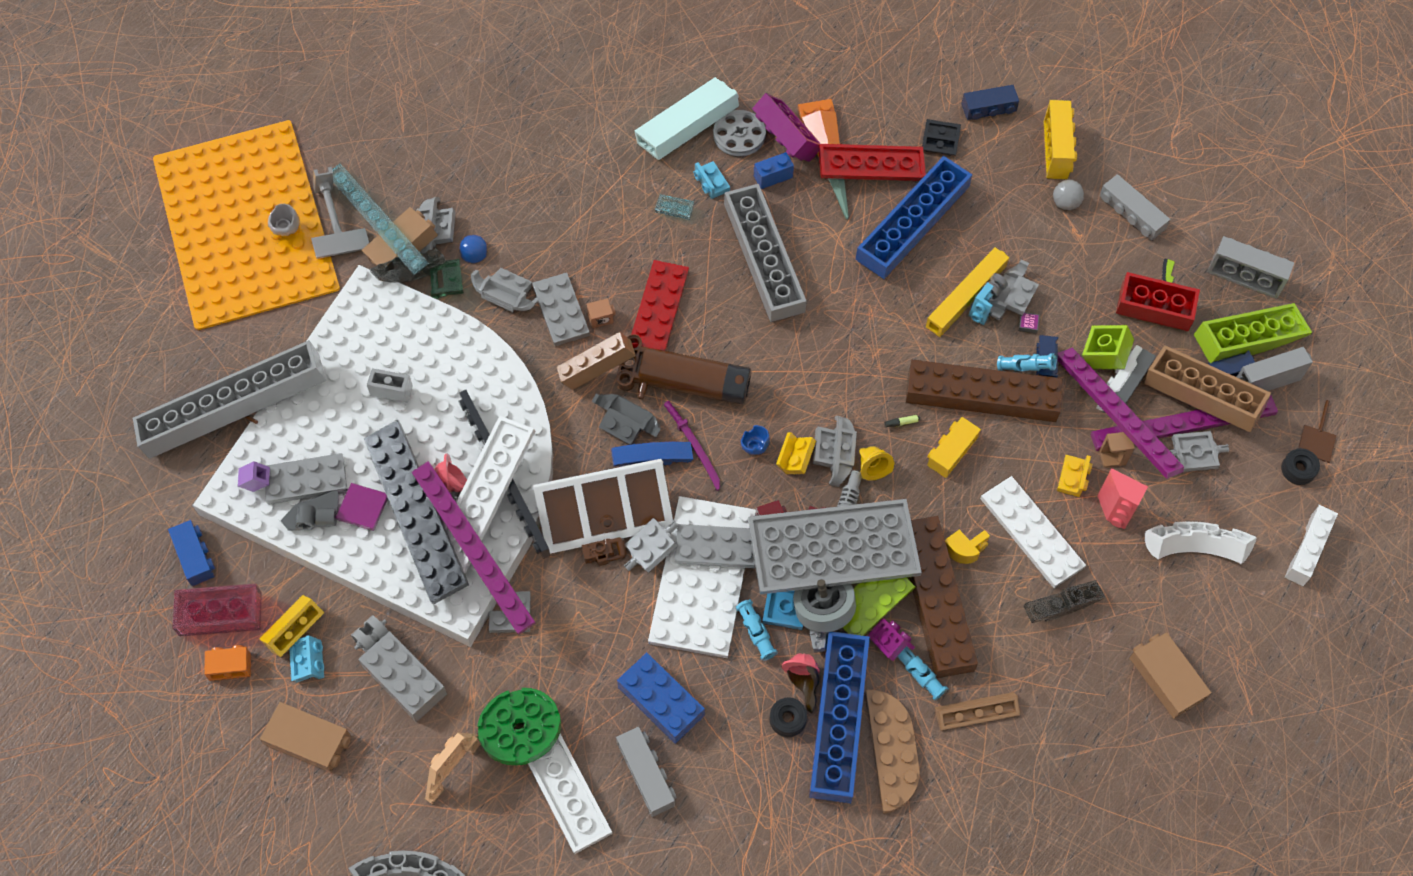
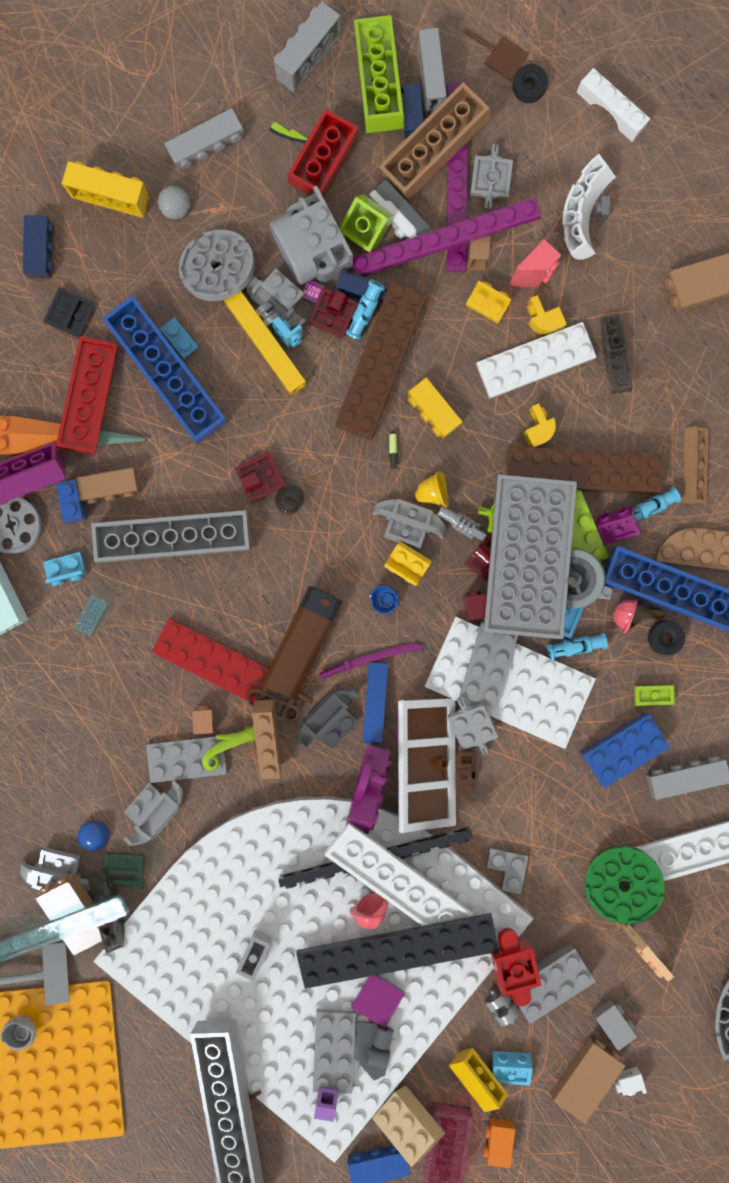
camera: 80 degrees left, 25 degrees up
magenta plate [412,461,536,635] -> none
none -> medium nougat brick [76,468,141,505]
none -> dark azure plate [160,317,199,360]
none -> light grey plate [179,230,255,301]
none -> lime plant [202,725,255,771]
none -> dark red plate [235,452,286,503]
none -> light grey brick [269,185,353,285]
none -> clear smoke hair [275,484,304,515]
none -> dark red plate [308,287,358,339]
none -> magenta brick [345,745,392,835]
none -> tan piece [372,1085,445,1167]
none -> red brick [490,927,542,1007]
none -> yellow brick [527,295,567,335]
none -> light grey brick [592,999,637,1051]
none -> flat silver plate [595,195,610,221]
none -> white brick [614,1067,647,1096]
none -> lime plate [634,685,675,706]

